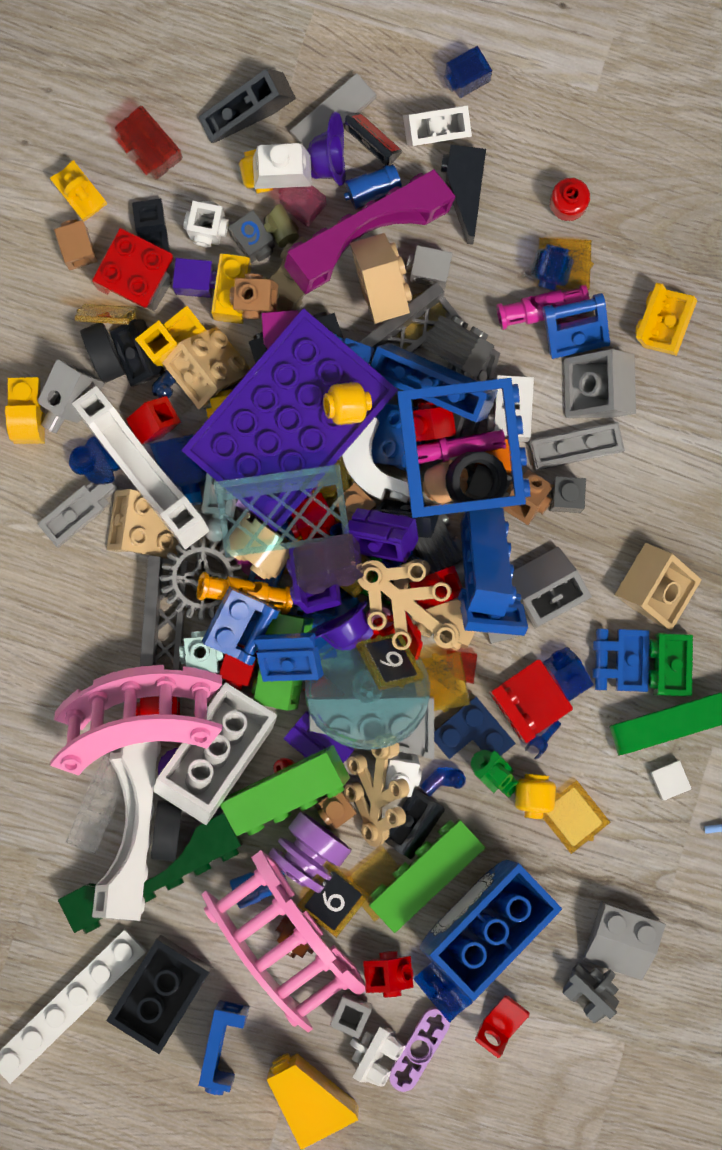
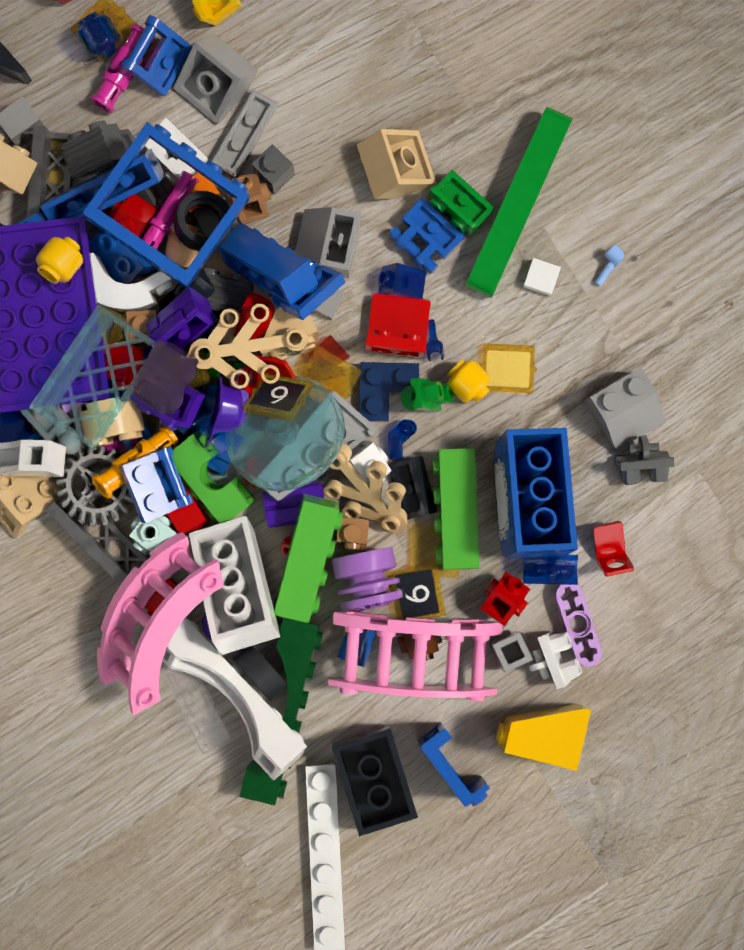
camera: 55 degrees left, 0 degrees up
blue plate [254,633,324,682] -> none

